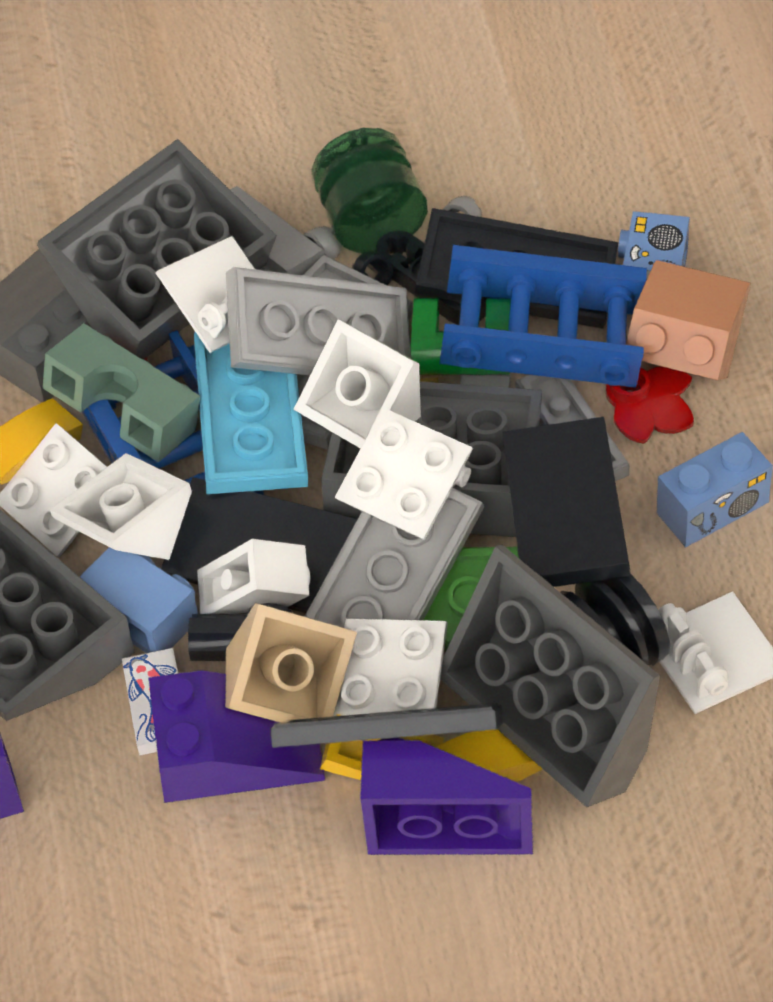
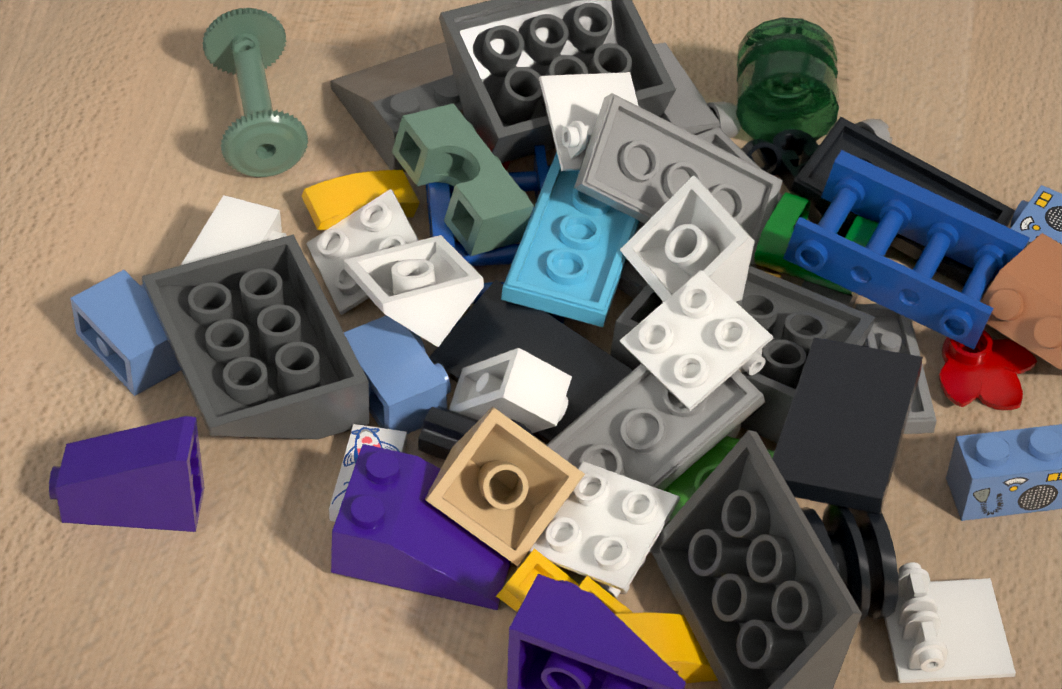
camera: 15 degrees right, 5 degrees down
tile [271,703,503,747] -> none

